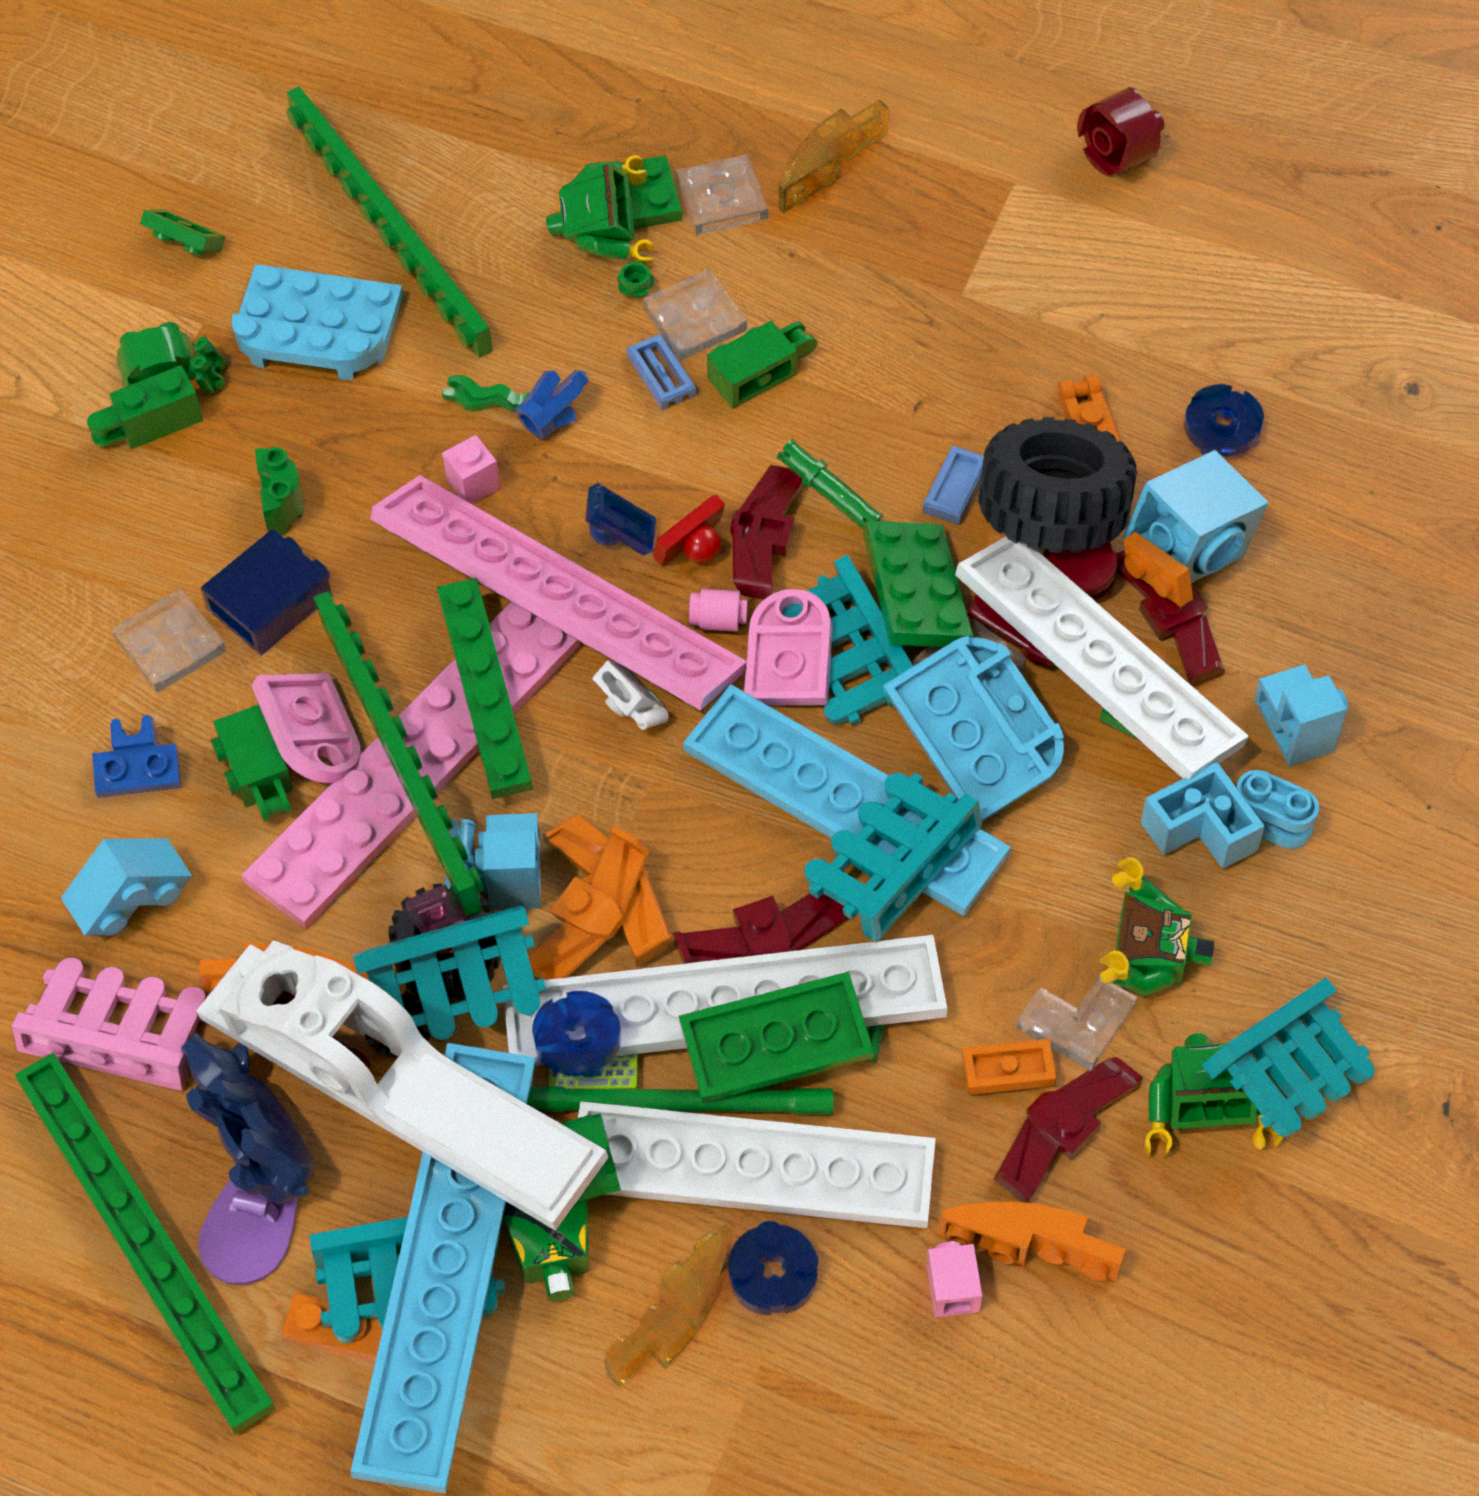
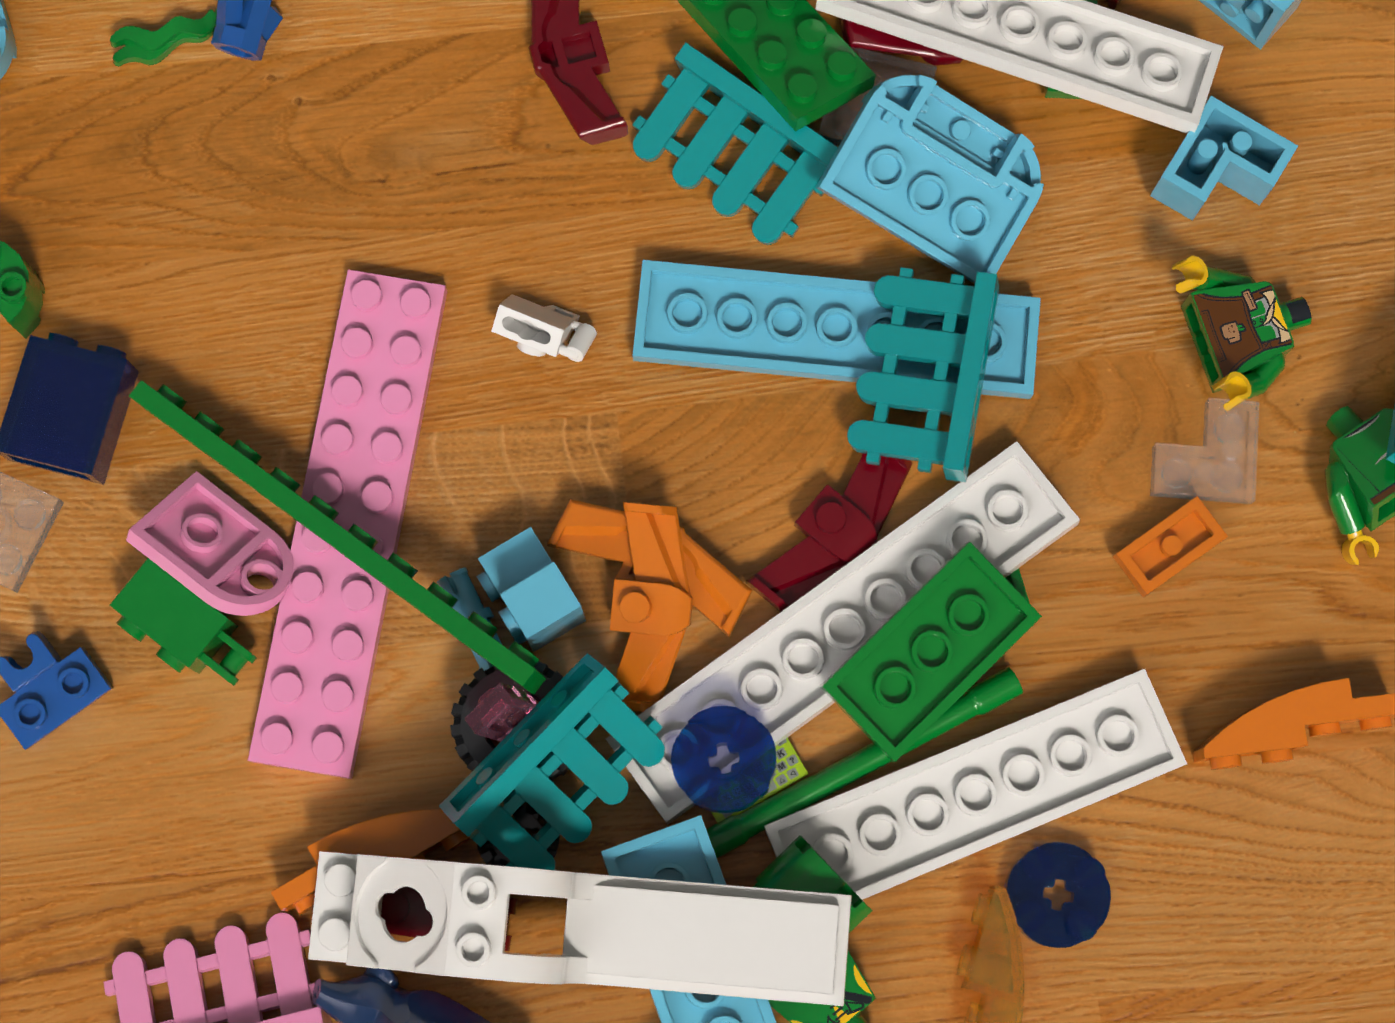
camera: 30 degrees left, 20 degrees up
medium azure brick [61,839,192,936] -> none
bright pink plate [370,475,747,710] -> none
green plate [437,578,533,799] -> none
bright pink brick [442,435,500,504] -> none
clear blue tile [585,483,656,556] -> none
red tile [653,494,725,566] -> none
bright pink brick [689,589,748,632] -> none
bright pink tile [744,589,833,706] -> none
bright pink brick [926,1241,982,1318] -> none
dark red plate [994,1057,1143,1203] -> none
medium azure brick [1236,770,1319,849] -> none

